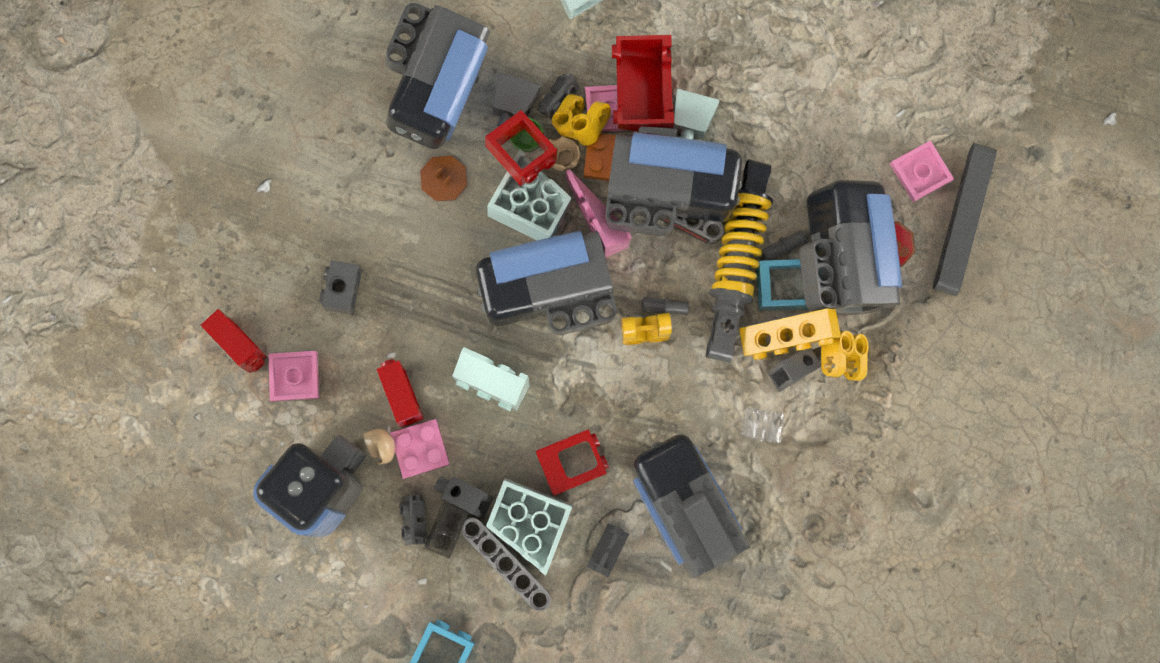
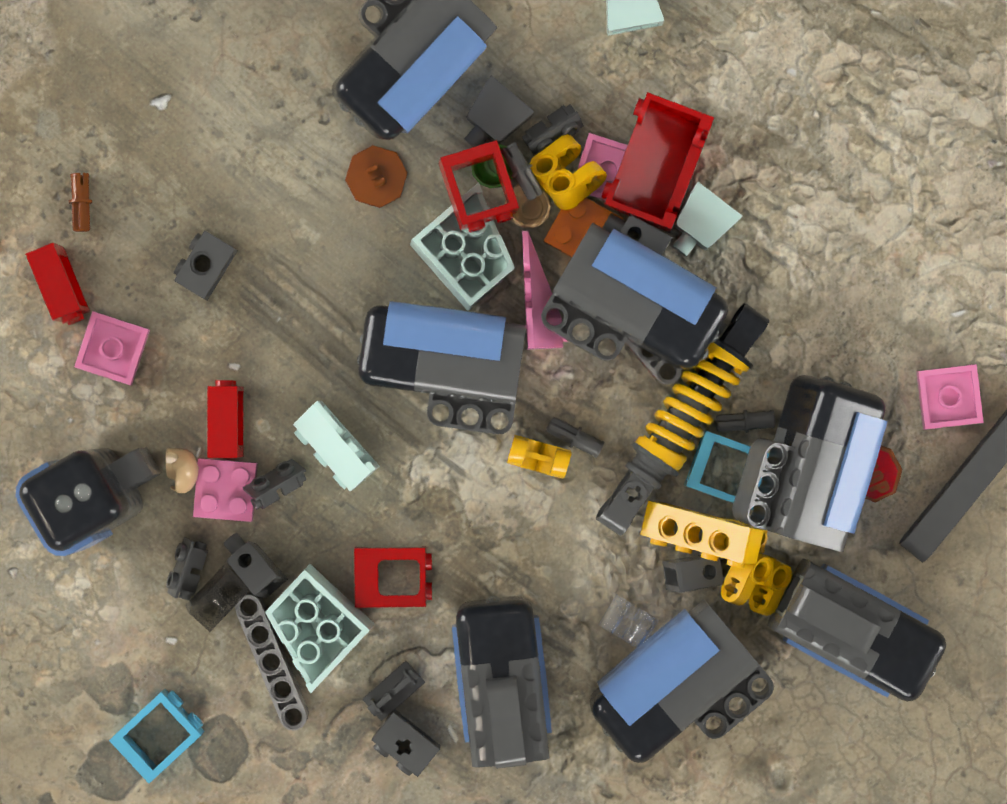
camera: 30 degrees right, 10 degrees up
none -> dark orange axle [69,173,92,232]
none -> dark grey hinge [243,459,306,510]
none -> dark grey brick [372,709,441,777]
none -> dark grey axle [500,142,543,200]
none -> piece [589,599,774,763]
none -> piece [767,559,946,702]

